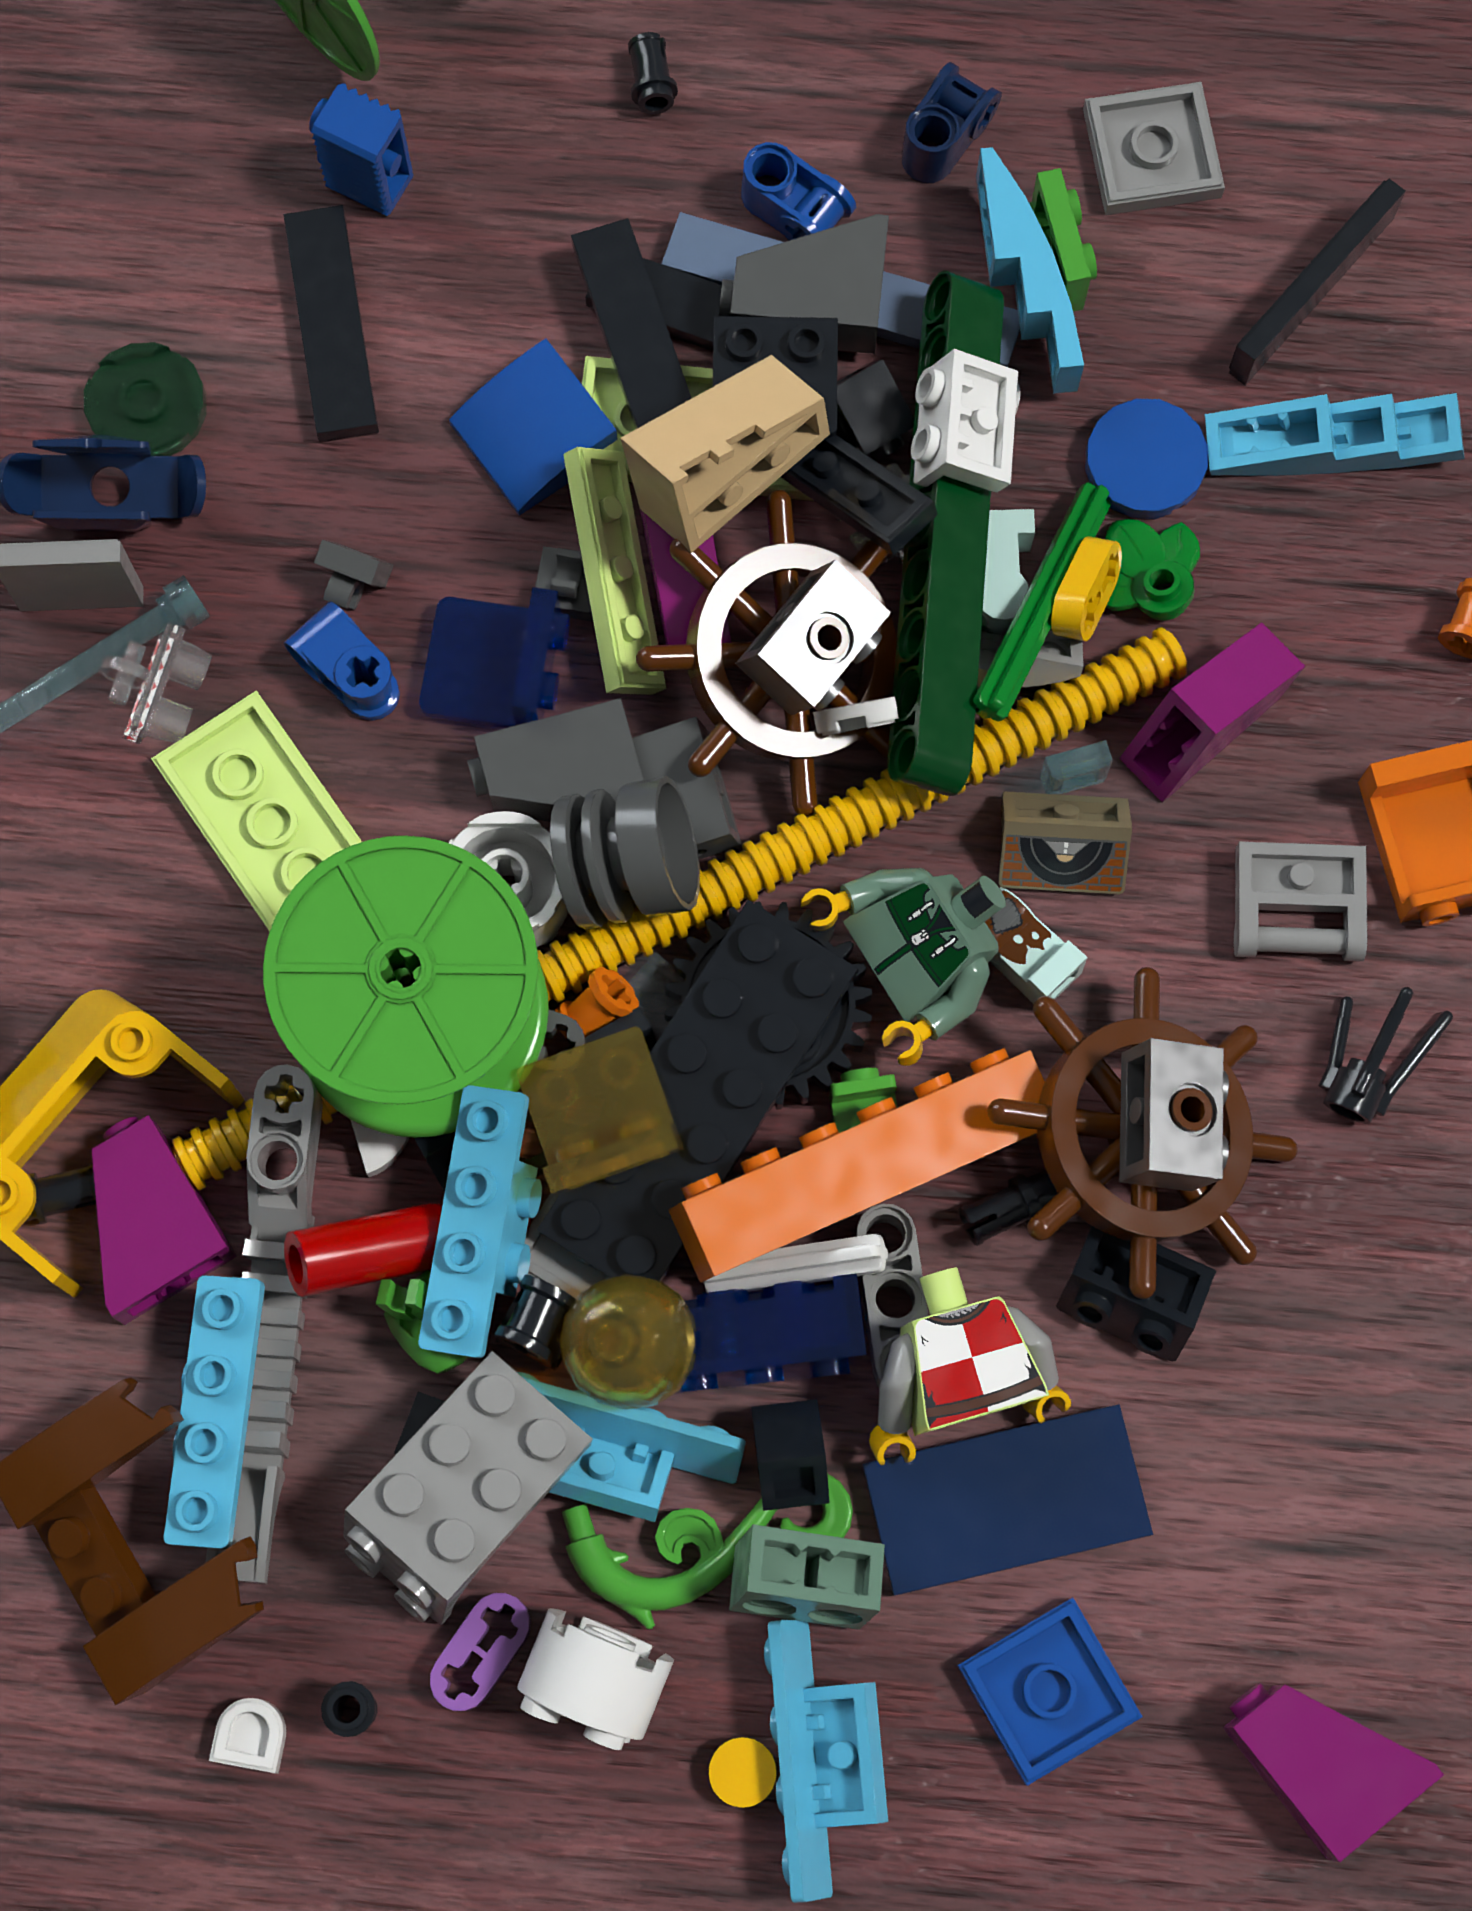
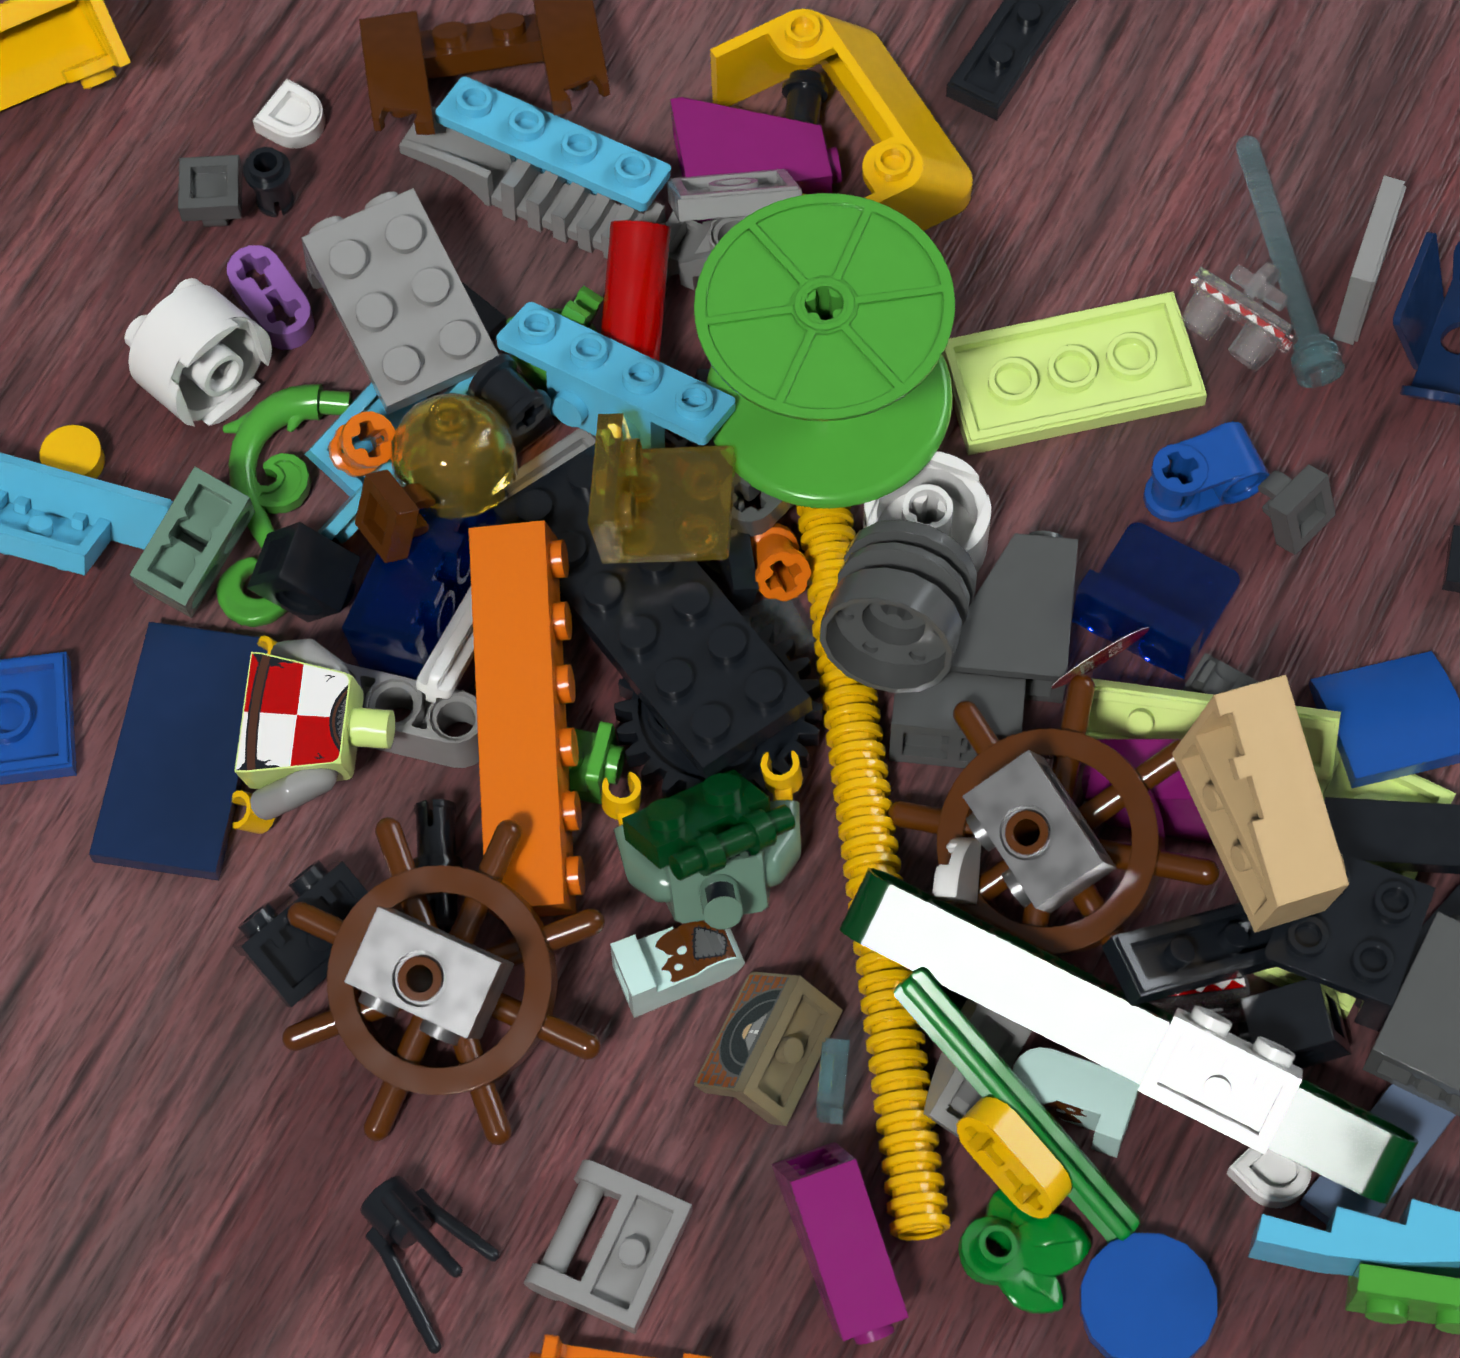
camera: 115 degrees right, 10 degrees down
none -> dark grey tile [178,155,243,227]
none -> orange bush [328,411,398,477]
none -> reddish brown tile [355,470,435,563]
none -> dark green plate [622,769,795,881]
none -> light grey tile [667,169,802,222]
none -> red sticker [1051,627,1149,689]

